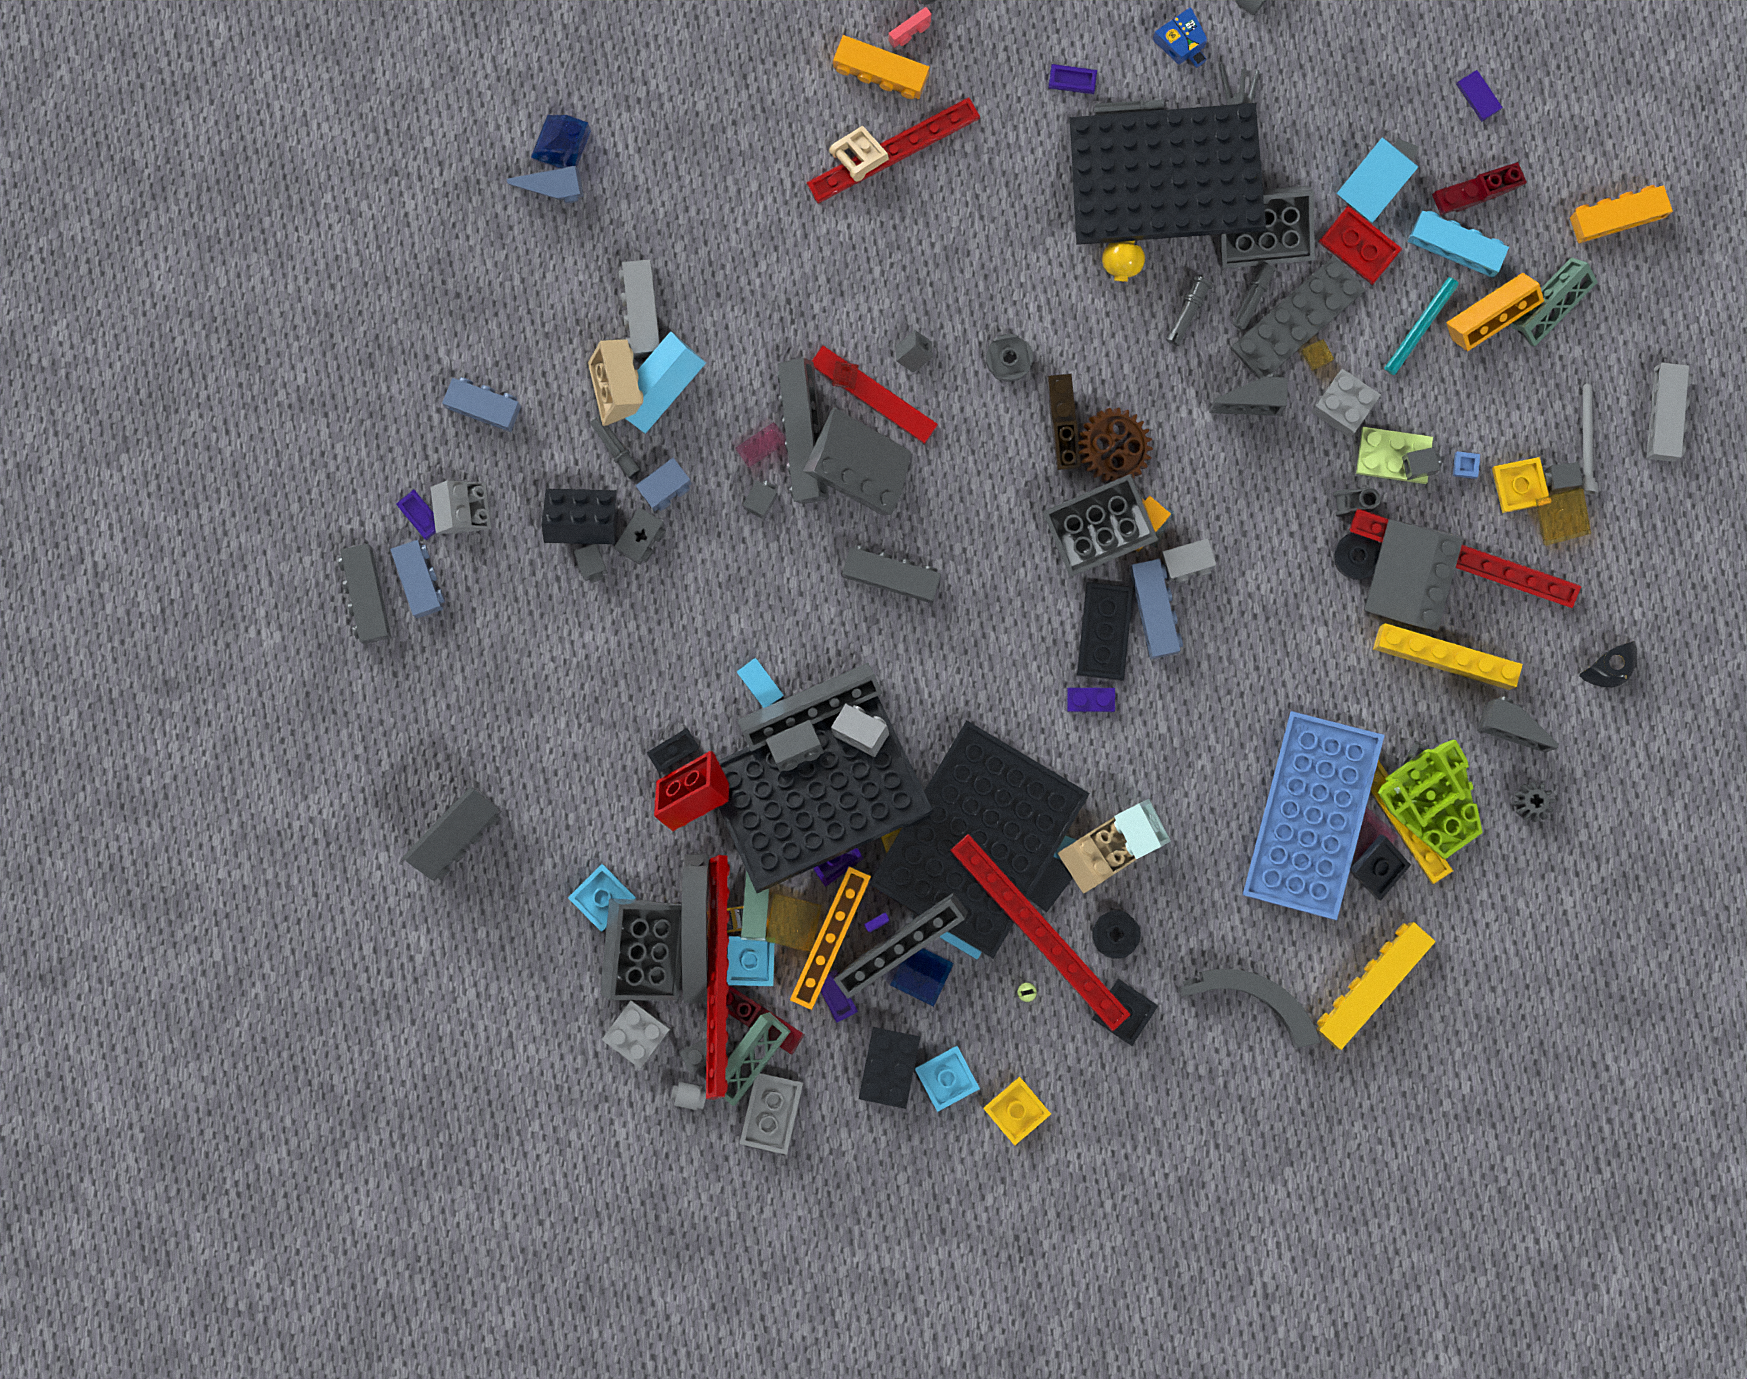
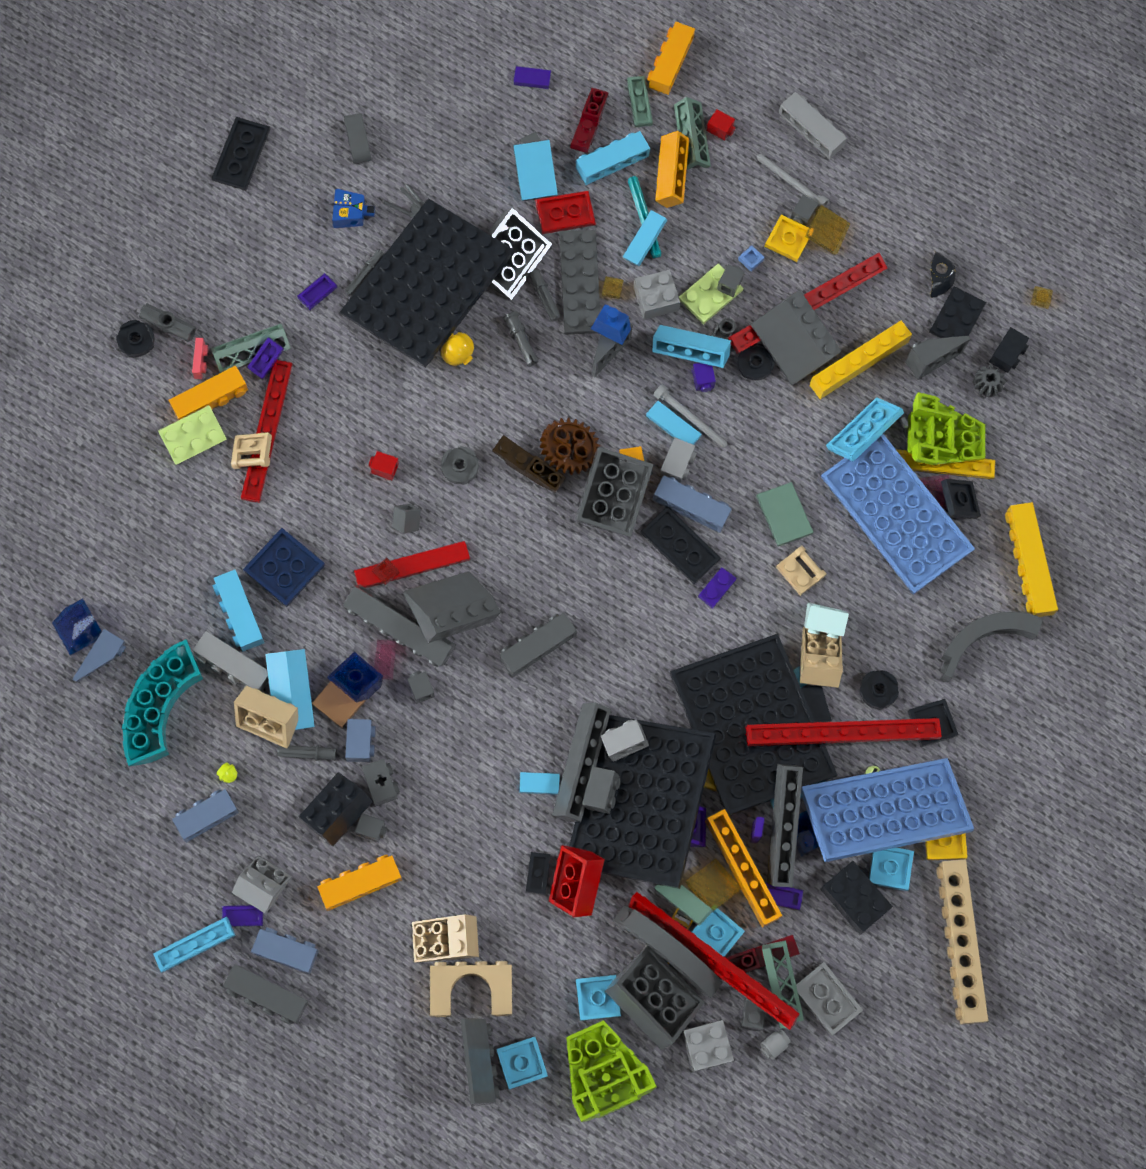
camera: 55 degrees left, 10 degrees down
none -> teal brick [122,639,203,767]
none -> medium azure tile [153,917,236,972]
none -> yellowish green plate [158,405,227,465]
none -> sand green fence [211,324,291,373]
none -> medium azure brick [212,570,264,651]
none -> neon yellow plate [217,762,238,783]
none -> dark blue plate [243,528,325,607]
none -> dark purple plate [247,337,285,379]
none -> medium nougat tile [312,674,367,729]
none -> light orange brick [317,855,402,911]
none -> clear blue slope [327,652,383,703]
none -> red brick [369,451,399,481]
none -> tan slope [412,914,479,963]
none -> tan arch [430,961,512,1017]
none -> medium azure plate [496,1037,548,1090]
none -> lime wedge [566,1020,657,1122]
none -> blue torso [591,305,631,345]
none -> medium azure tile [623,210,667,266]
none -> sand green tile [627,76,653,127]
none -> medium azure tile [646,401,702,445]
none -> medium azure brick [652,325,731,368]
none -> light grey piece [653,384,727,448]
none -> dark purple brick [692,363,716,392]
none -> red brick [706,109,736,141]
none -> sand green tile [756,482,813,547]
none -> tan plate [776,545,827,596]
none -> medium blue plate [801,758,974,862]
none -> medium azure tile [826,397,904,462]
none -> black plate [929,286,987,338]
none -> tan brick [936,859,988,1025]
none -> black brick [989,327,1029,373]
none -> clear yellow plate [1030,286,1053,309]

